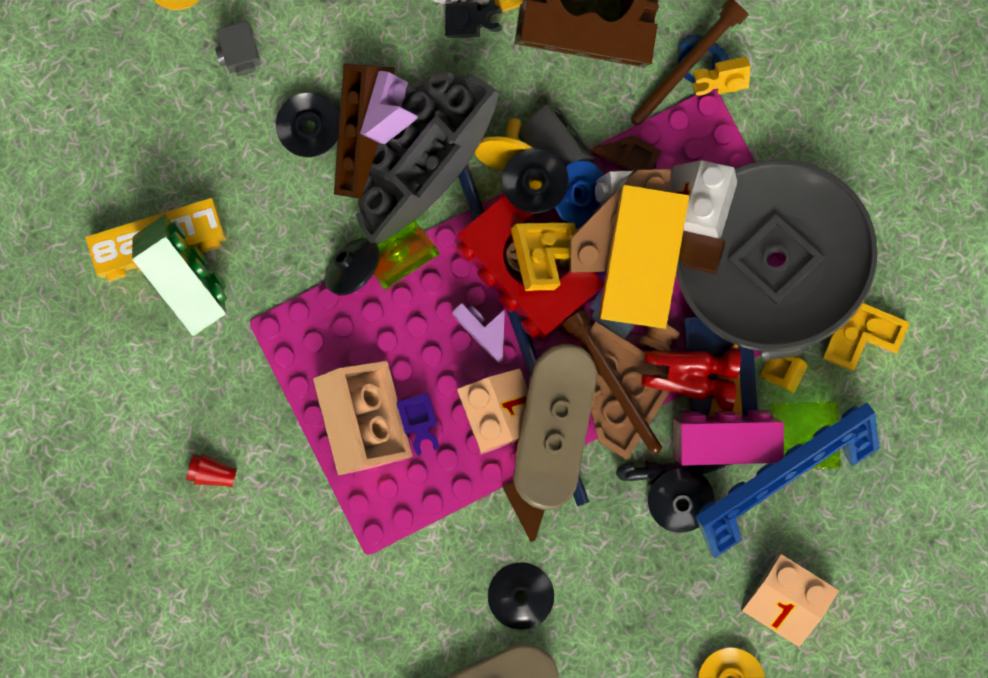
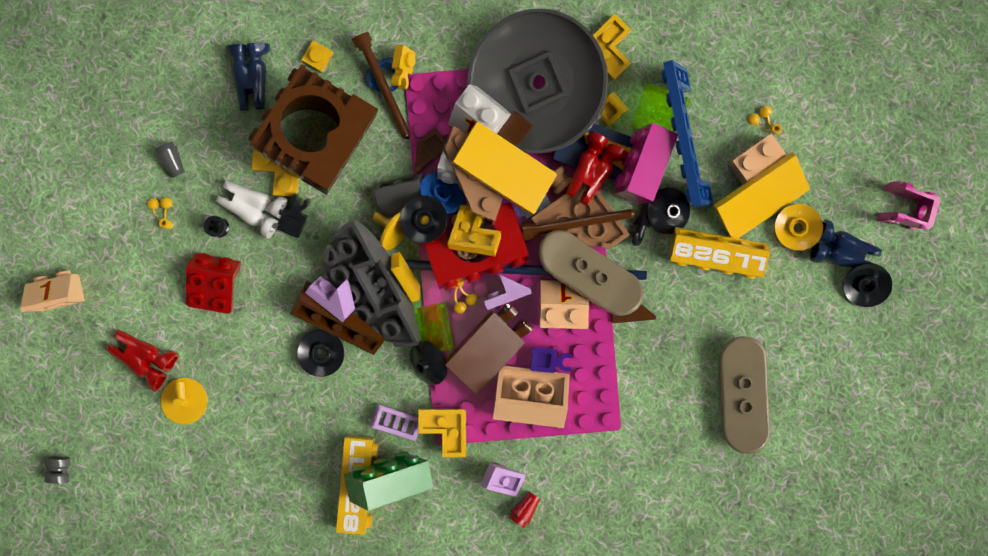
camera: 70 degrees left, 5 degrees up
dark grey brick [215,21,262,76] -> none
black dish [488,563,554,630] -> none
none -> lavender slope [369,403,418,441]
none -> yellow tile [391,252,420,303]
none -> yellow plate [418,409,466,457]
none -> reddish brown tile [443,303,534,395]
none -> yellow piece [454,281,478,314]
none -> lavender slope [480,461,526,497]
none -> yellow brick [669,227,770,279]
none -> yellow tile [713,152,810,238]
none -> yellow piece [747,106,782,135]

